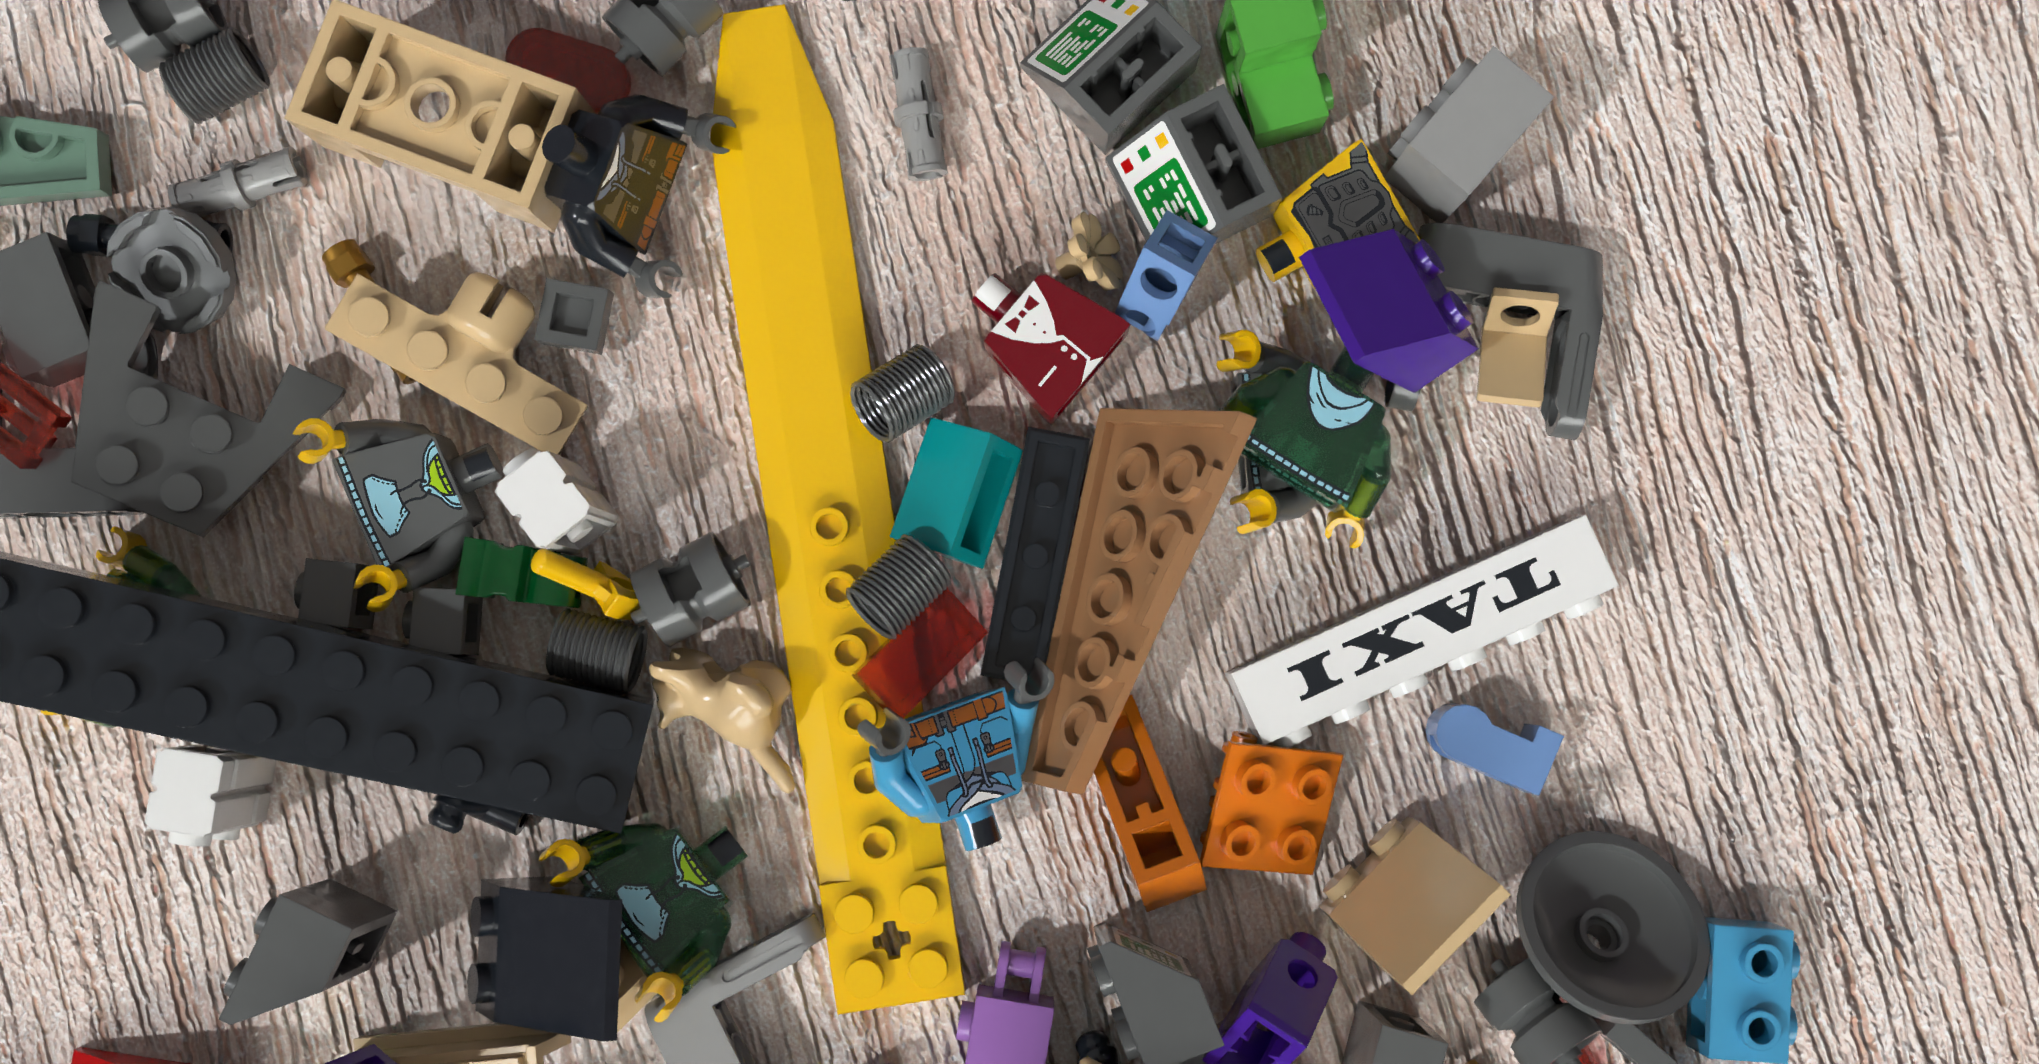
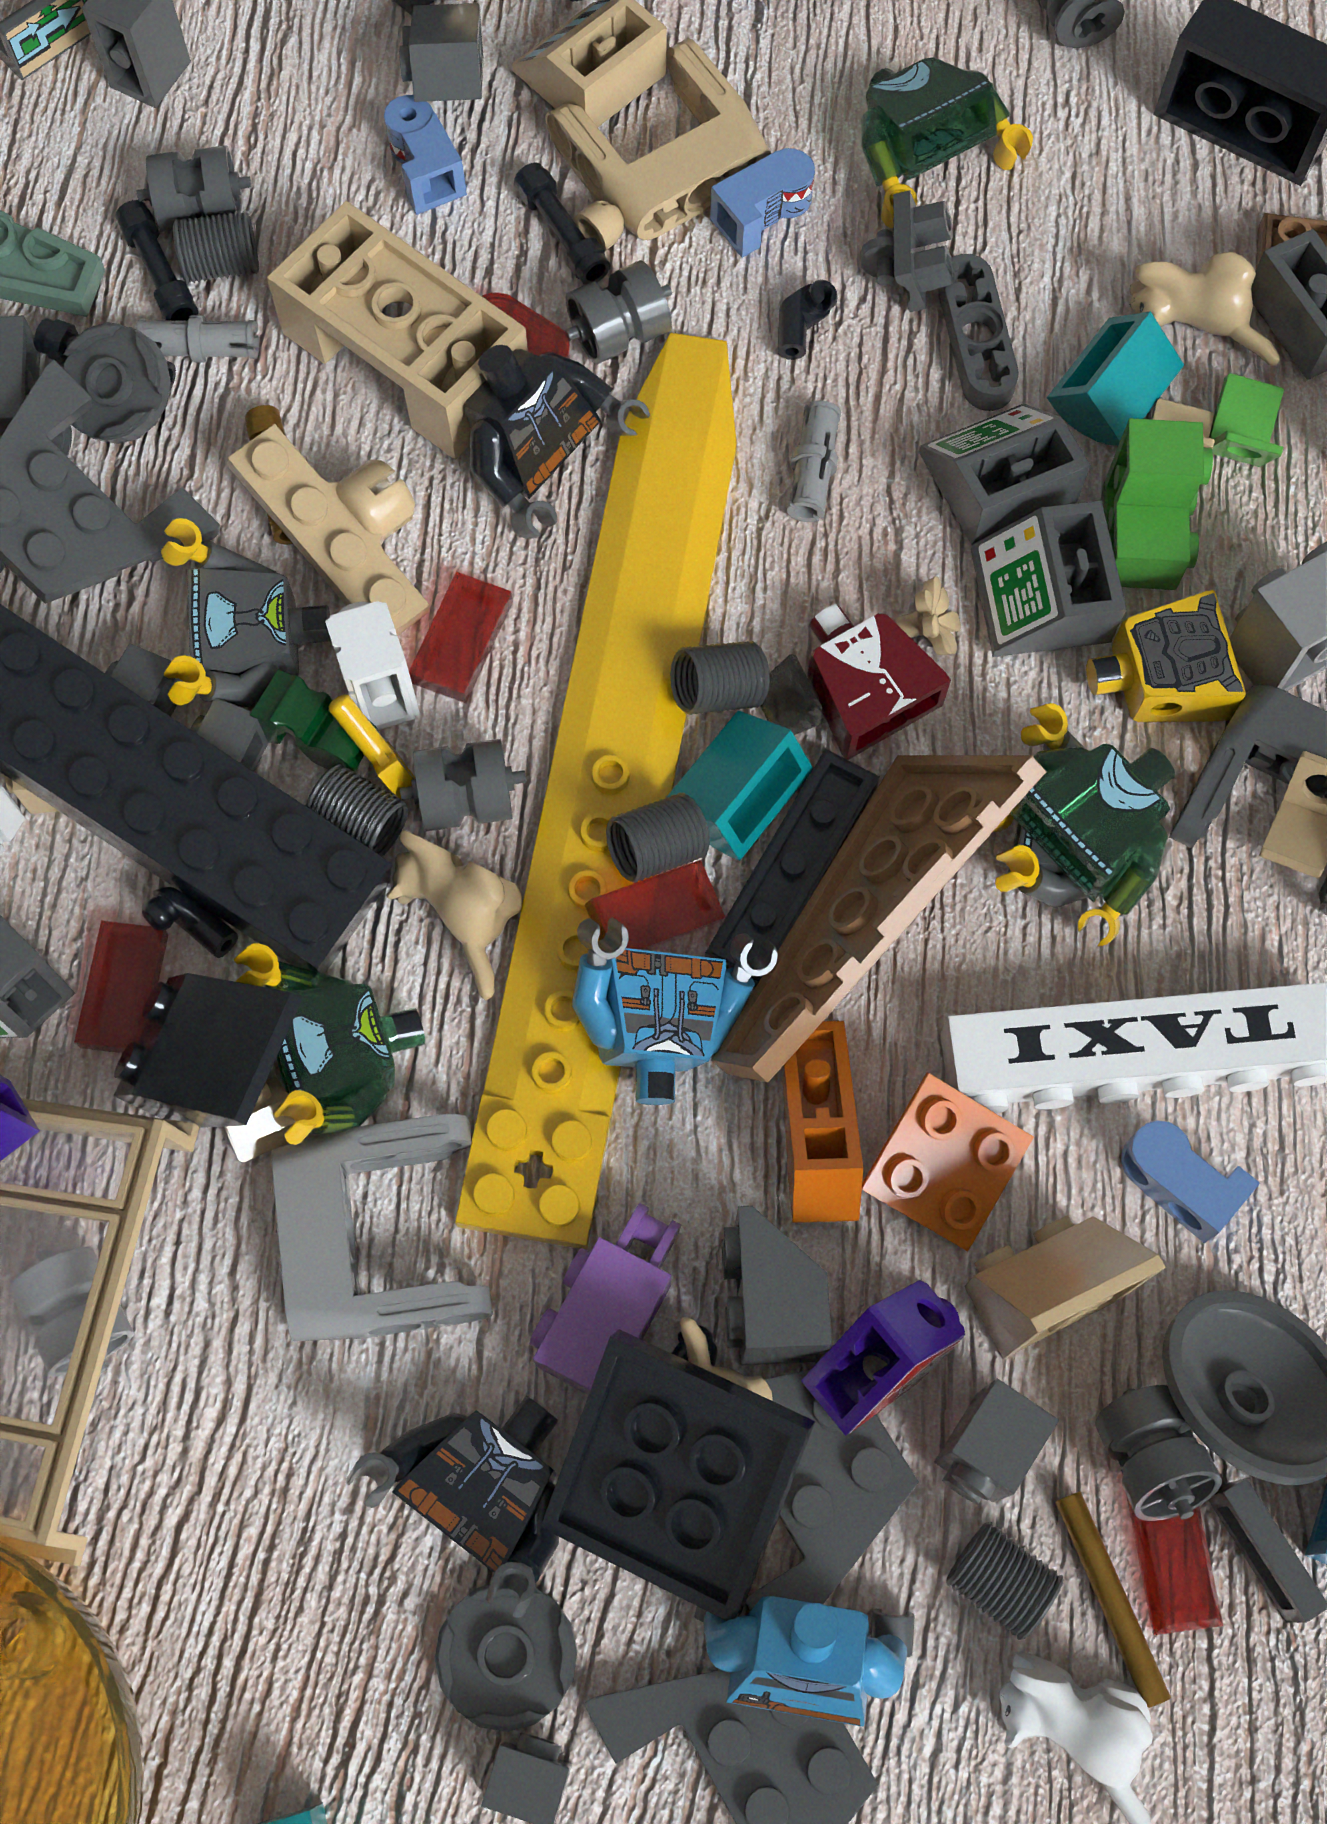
camera: 15 degrees right, 15 degrees down
dark grey plate [534,278,614,355] -> none
medium blue leg [1115,210,1218,341] -> none
dark purple slope [1299,229,1479,393] -> none
none -> clear red tile [74,920,169,1053]
none -> black bar [116,200,198,321]
none -> clear red tile [409,572,513,703]
none -> clear smoke slope [760,654,826,735]

